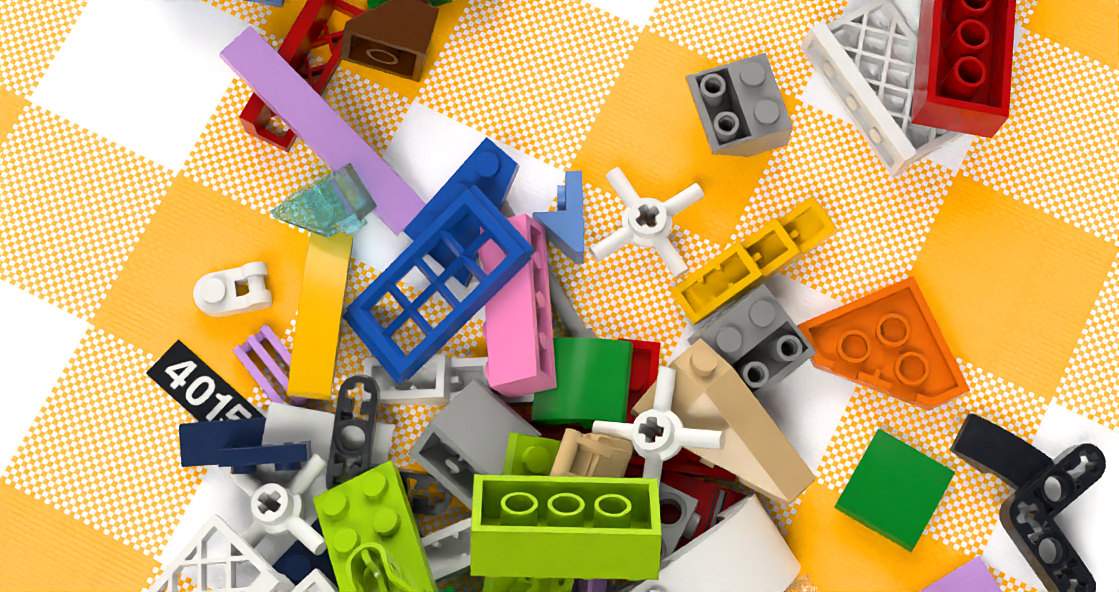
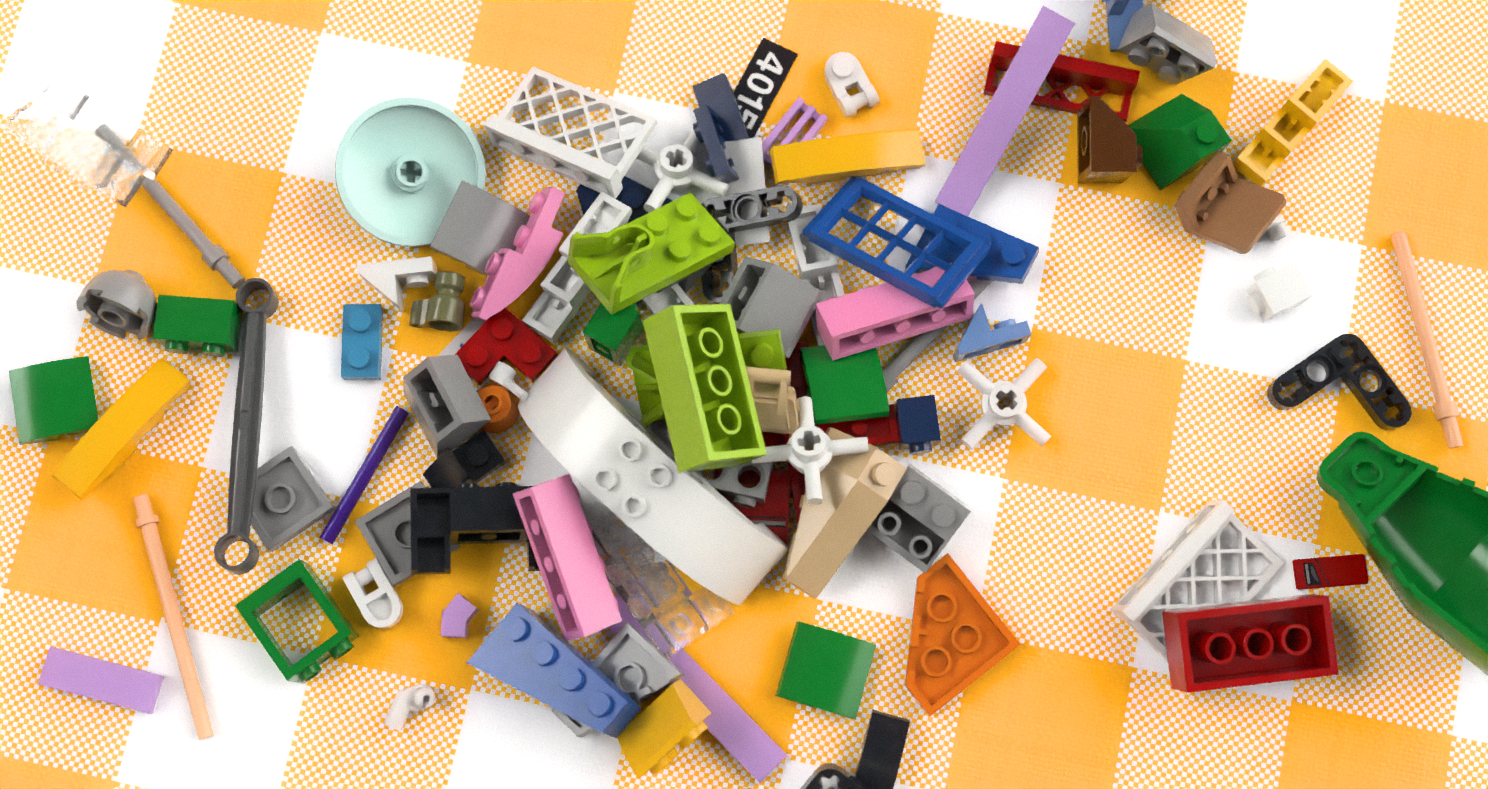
camera: 75 degrees right, 5 degrees up
clear light blue slope [270,163,377,238] -> none
yellow slope [669,195,839,325] -> none
light grey slope [685,52,793,157] -> none
none -> dark blue brick [894,395,941,455]

